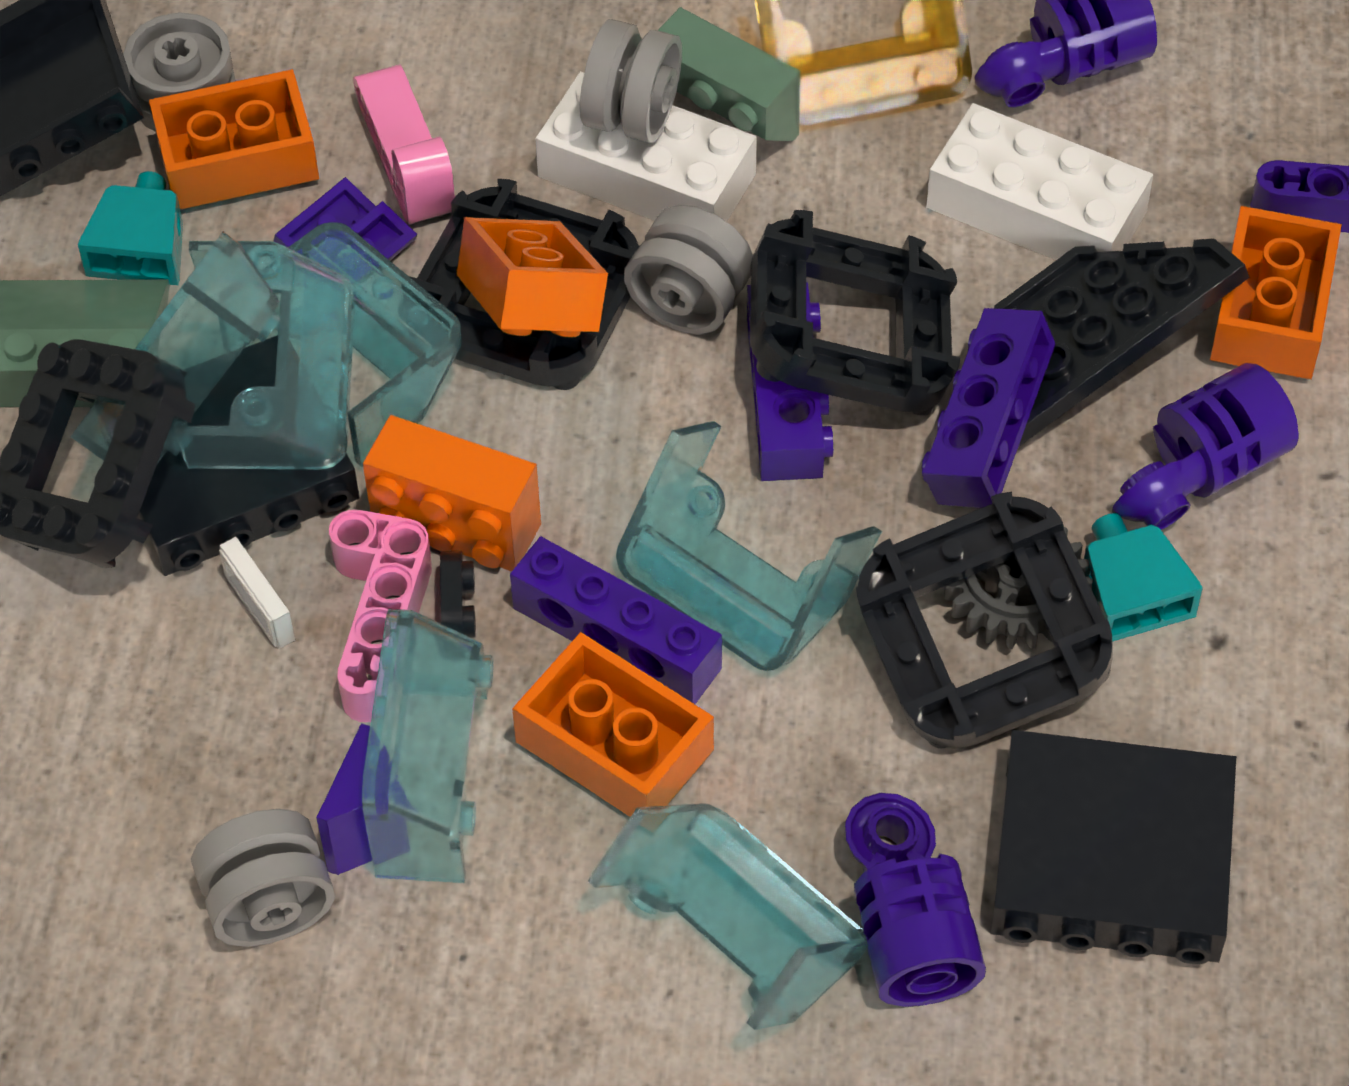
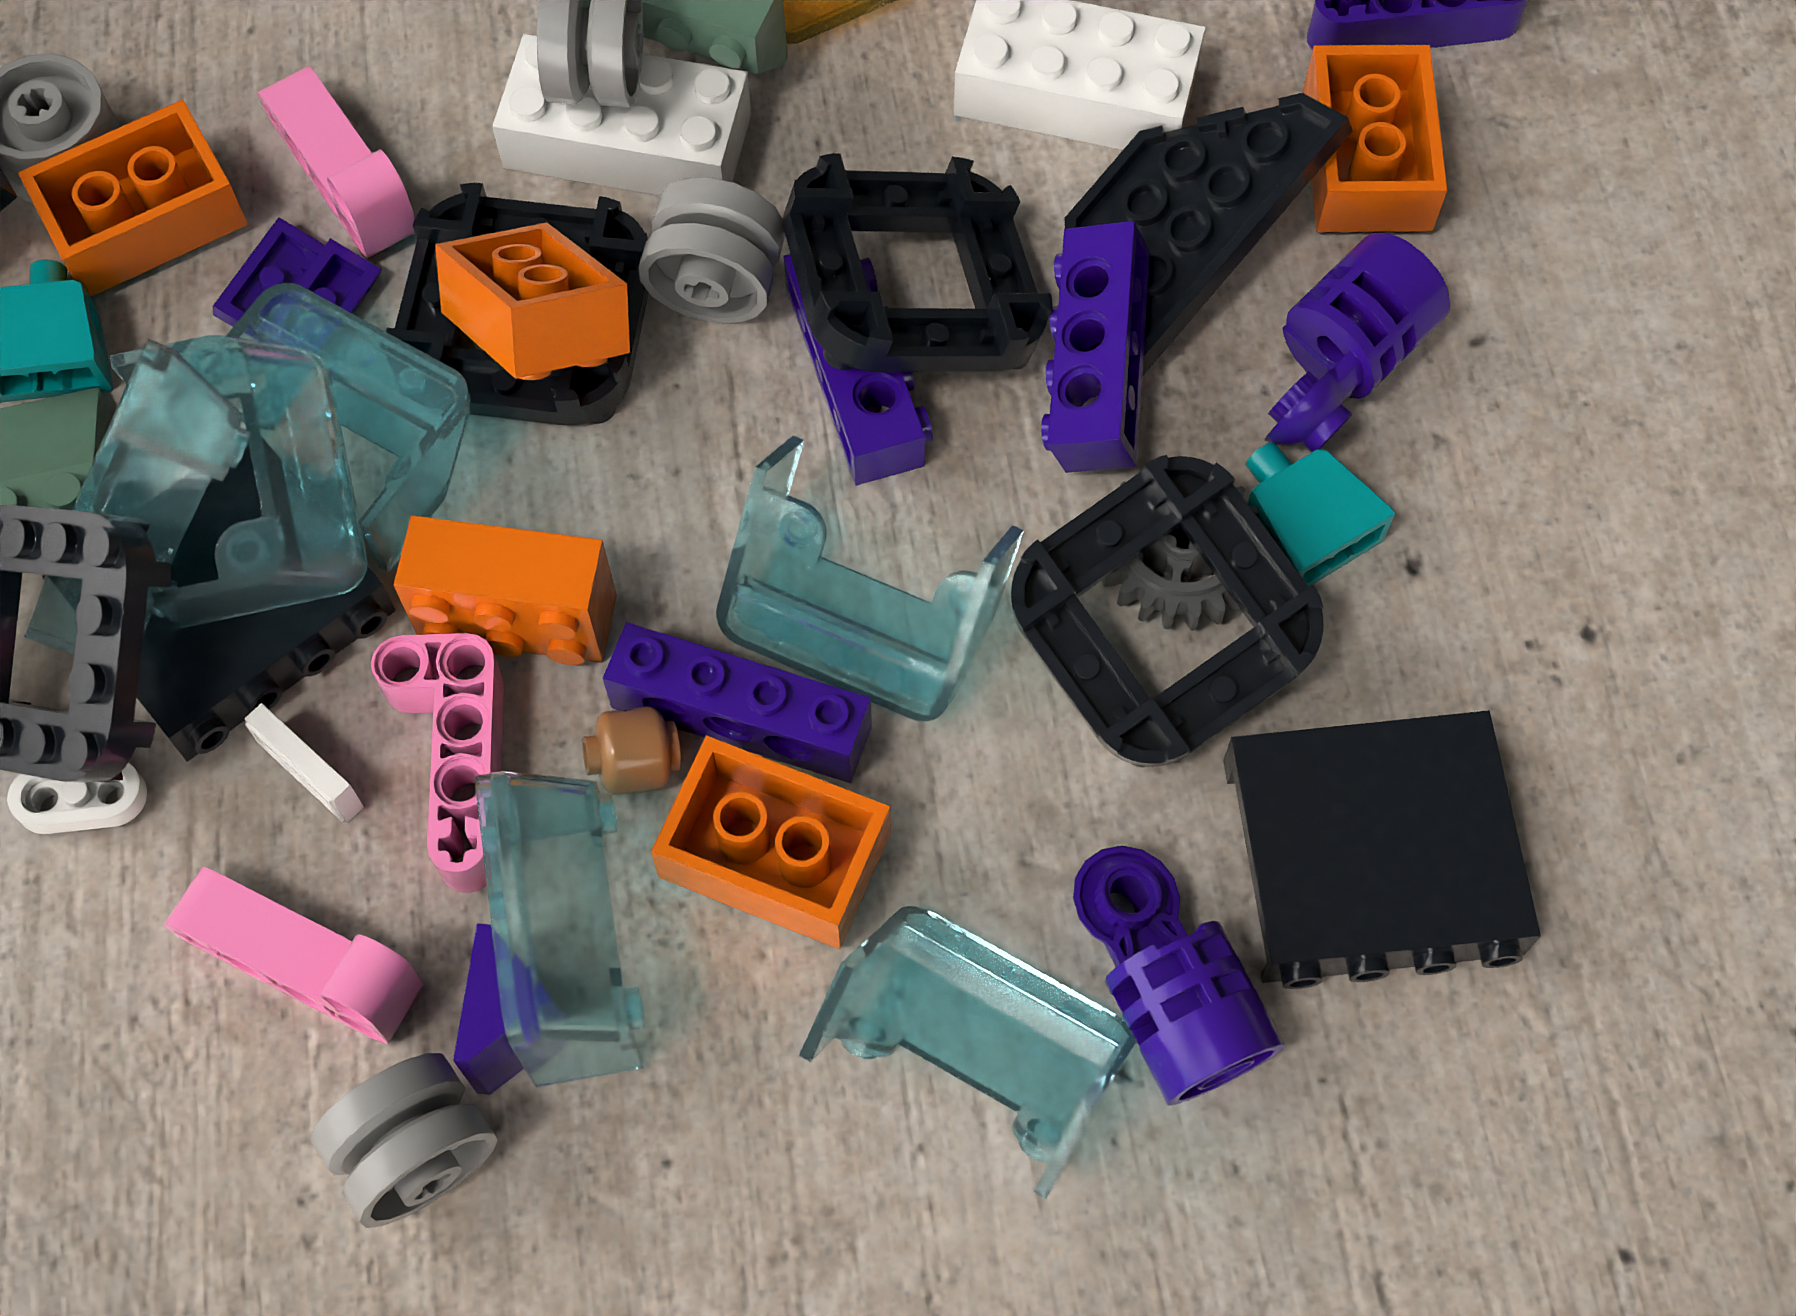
camera: 15 degrees left, 10 degrees up
black plate [440,550,476,650] -> none
none -> white plate [7,763,147,834]
none -> bright pink beam [164,867,423,1044]
none -> medium nougat head [582,706,681,795]

